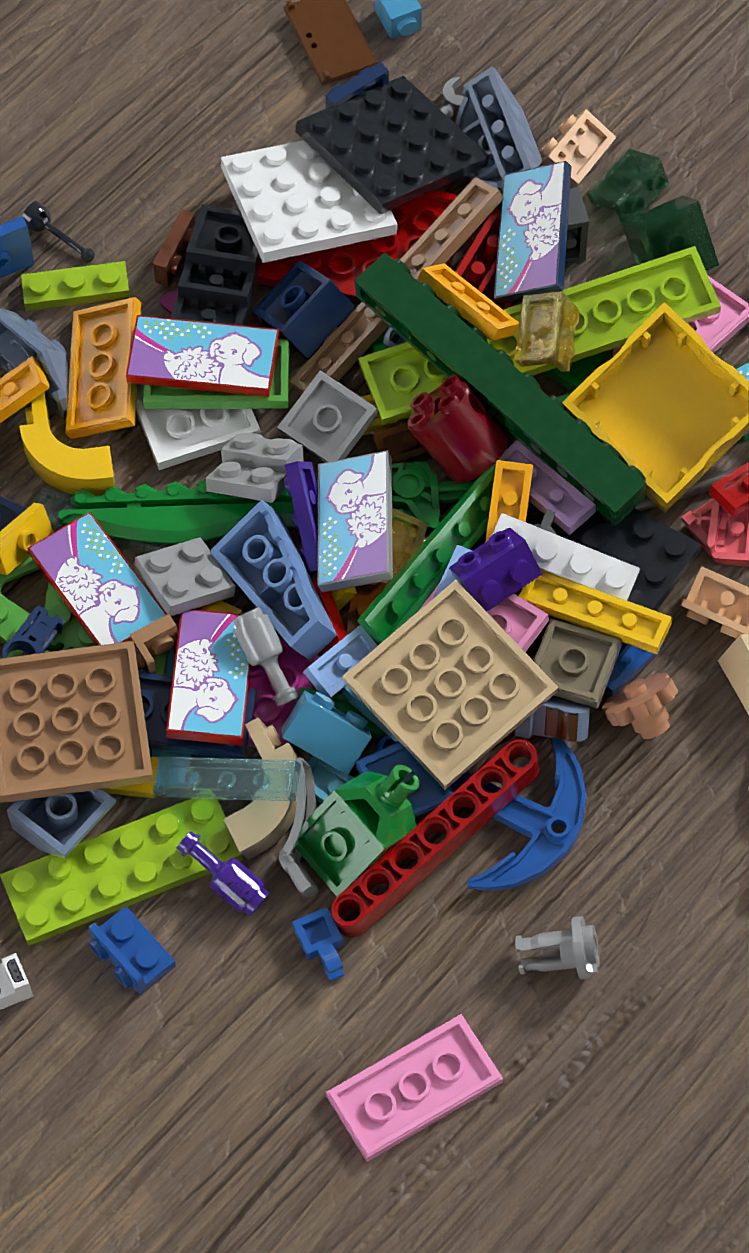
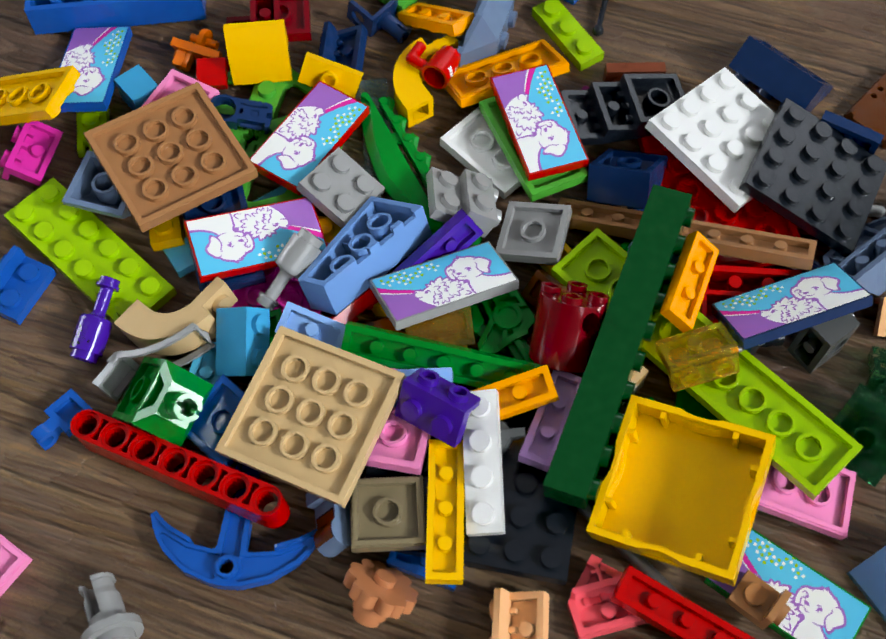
camera: 65 degrees right, 0 degrees up
medium nougat bracket [129,614,178,674] -> none
clear light blue tile [153,757,301,802] -> none
none -> red piece [406,41,461,89]
none -> dark blue slope [729,35,834,112]

